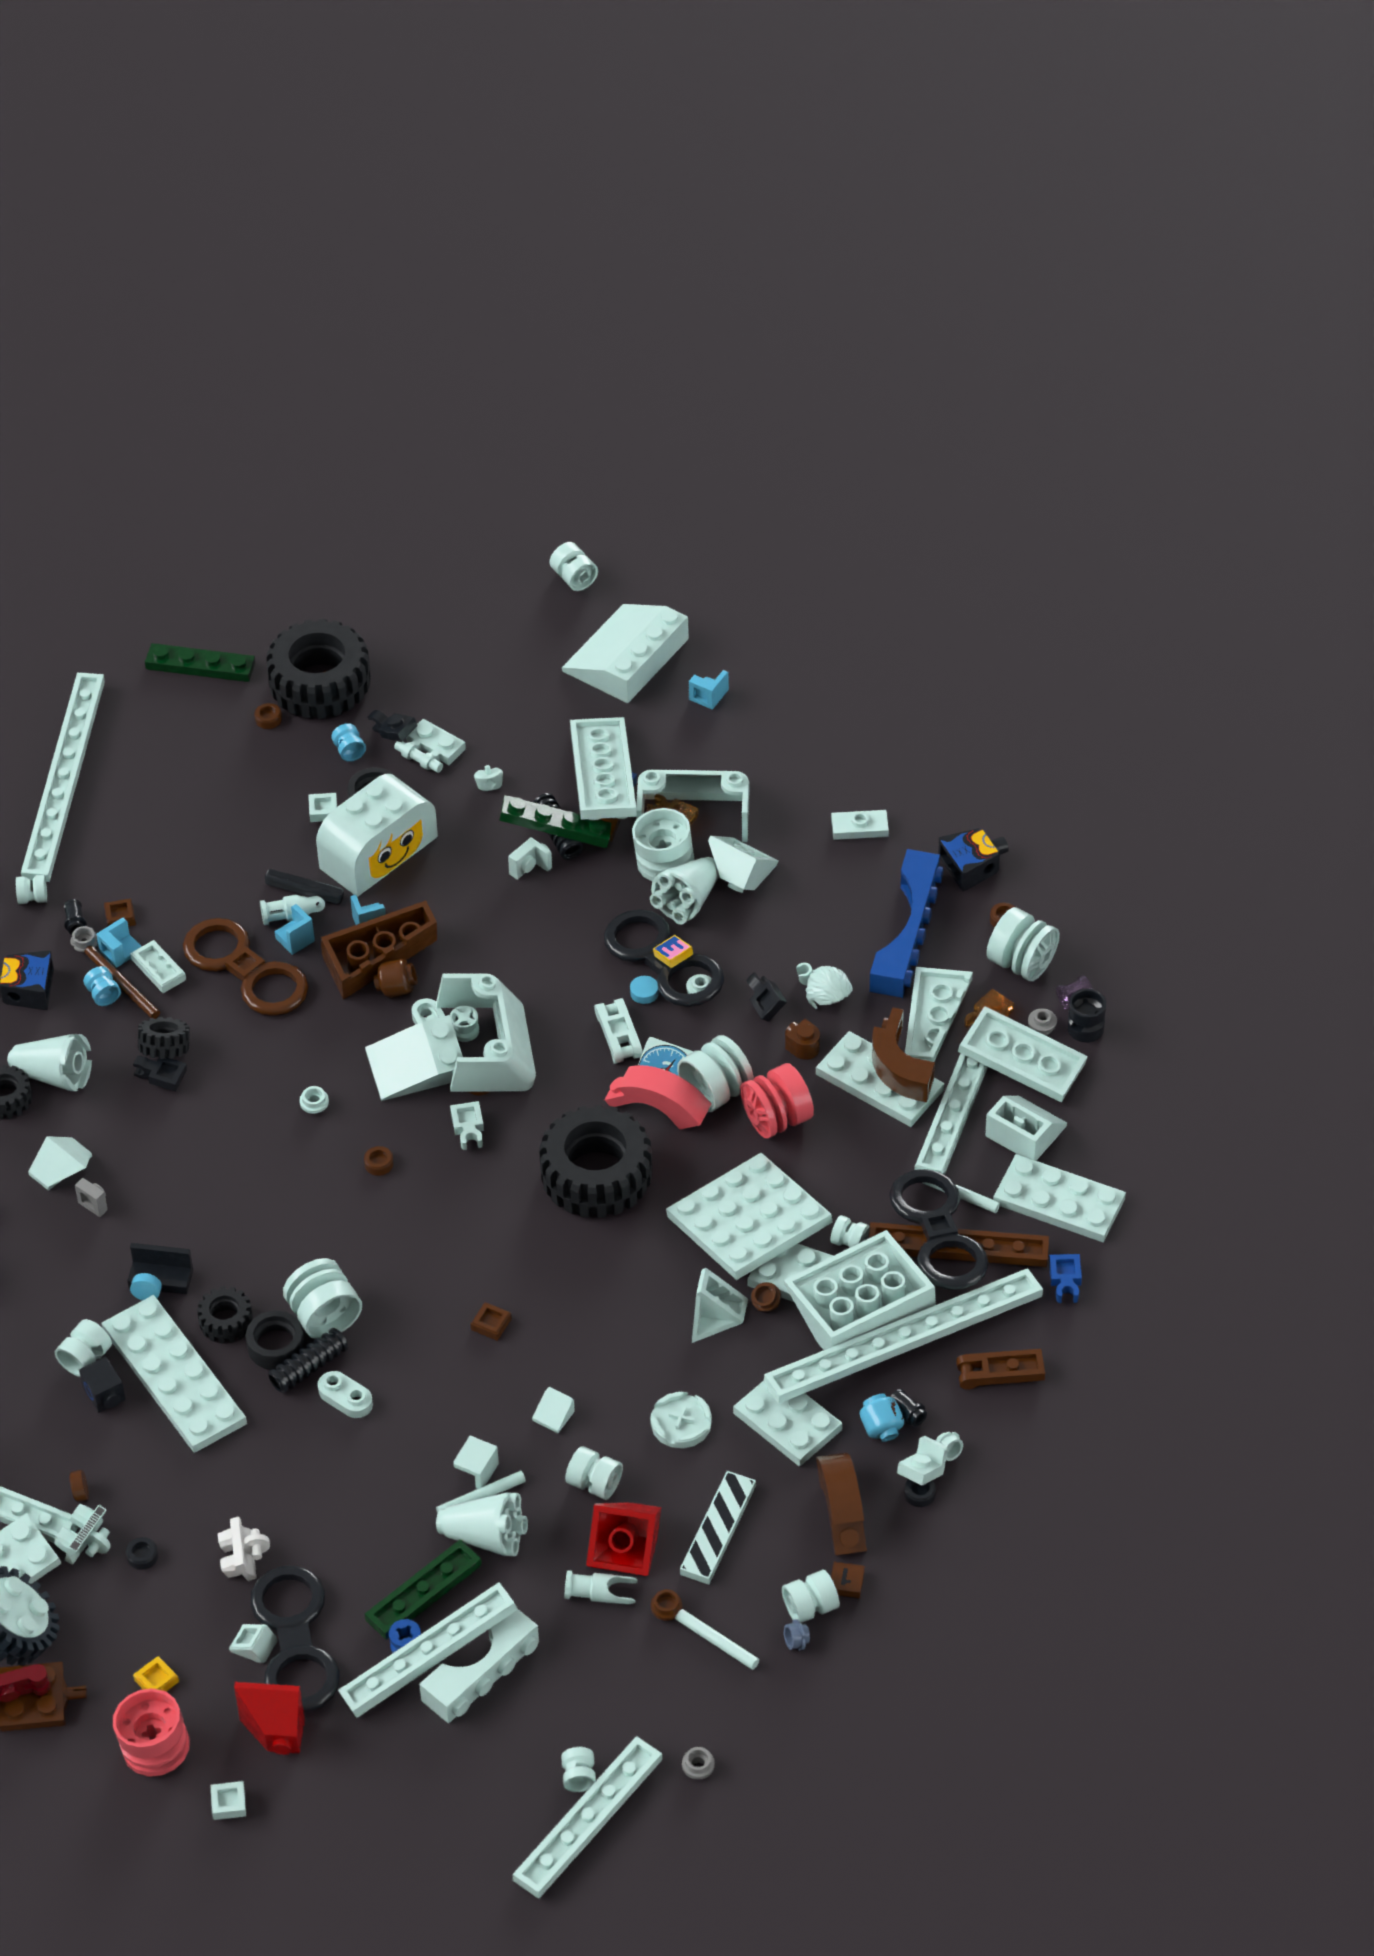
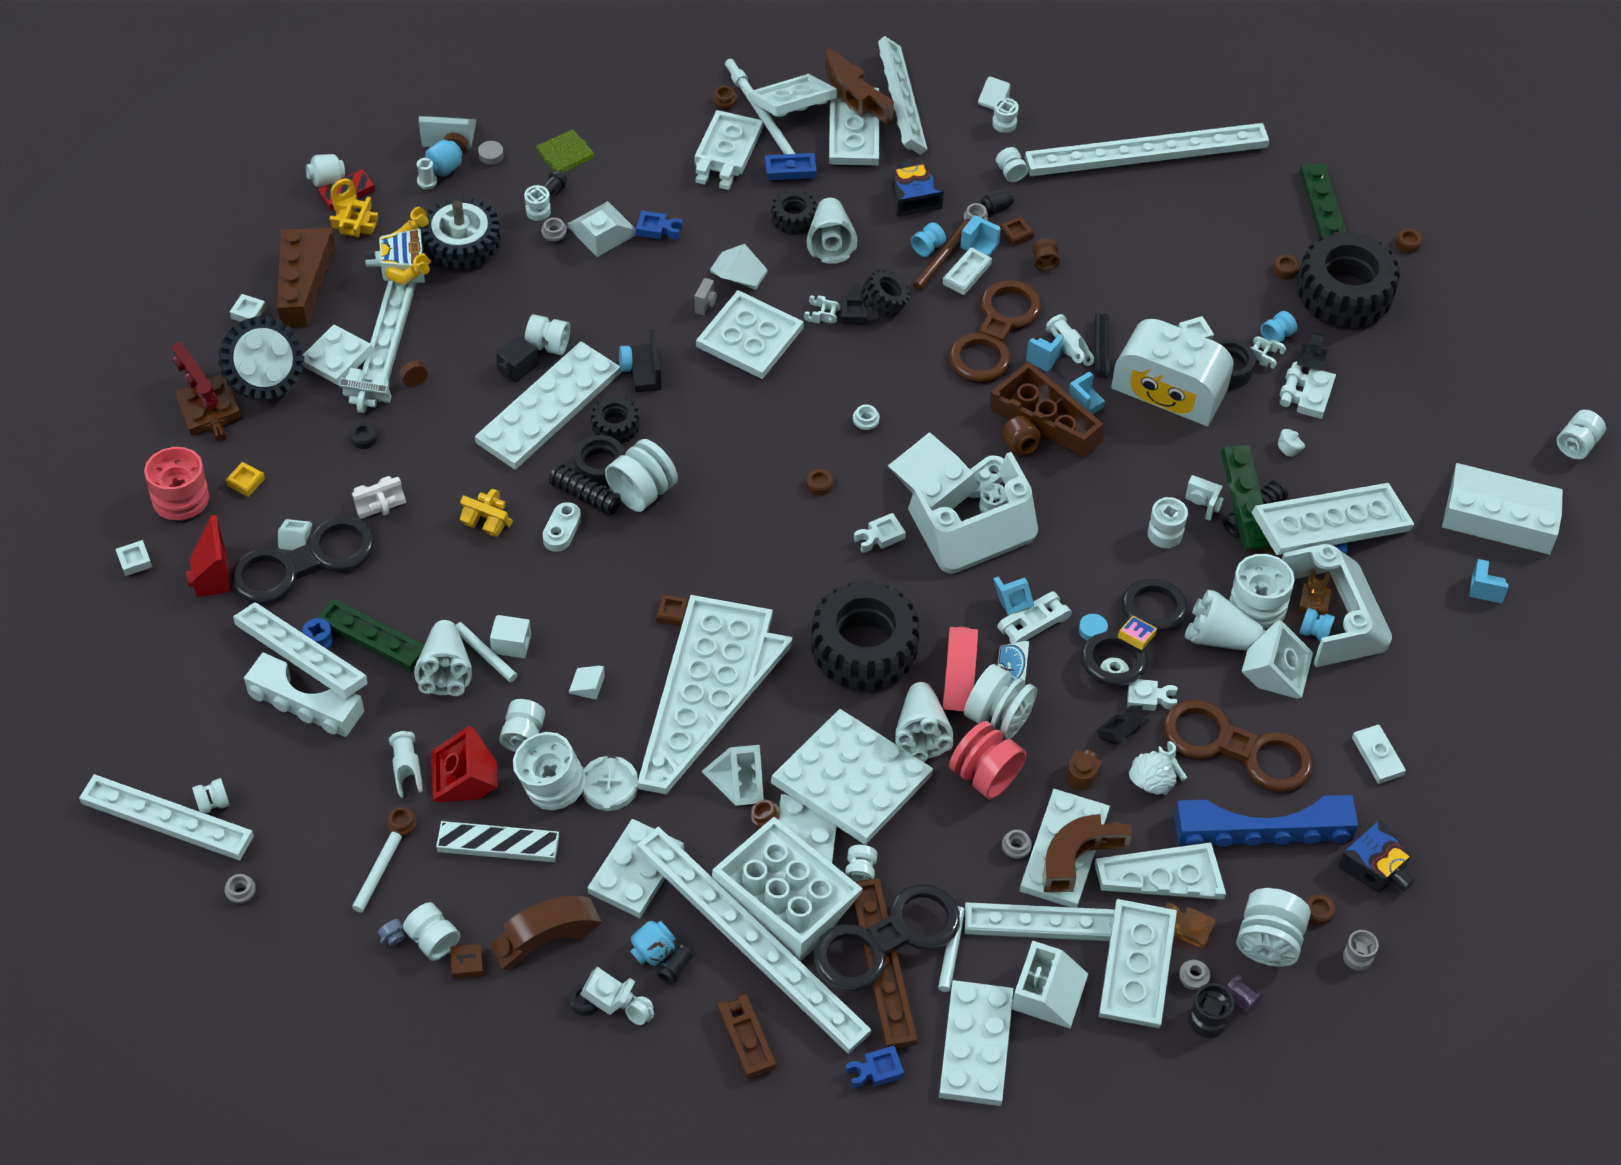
camera: 70 degrees right, 5 degrees up
none -> yellow hips [460,489,513,537]
none -> light aqua wheel [513,732,586,810]
none -> light aqua wing [637,595,793,794]
none -> light aqua plate [696,290,804,379]
none -> light aqua piece [804,295,841,324]
none -> light aqua cone [895,682,953,762]
none -> medium azure panel [993,577,1034,615]
none -> light grey plate [1002,830,1032,859]
none -> reddish brown wheel [1033,239,1060,271]
none -> light aqua plate [1127,679,1177,711]
none -> light aqua wheel [1148,497,1188,548]
none -> reddish brown bar [1163,700,1313,792]
none -> light aqua piece [1251,336,1286,369]
none -> medium azure wheel [1299,608,1335,641]
none -> light grey wheel [1343,930,1379,971]
none -> reddish brown tile [1396,228,1422,253]

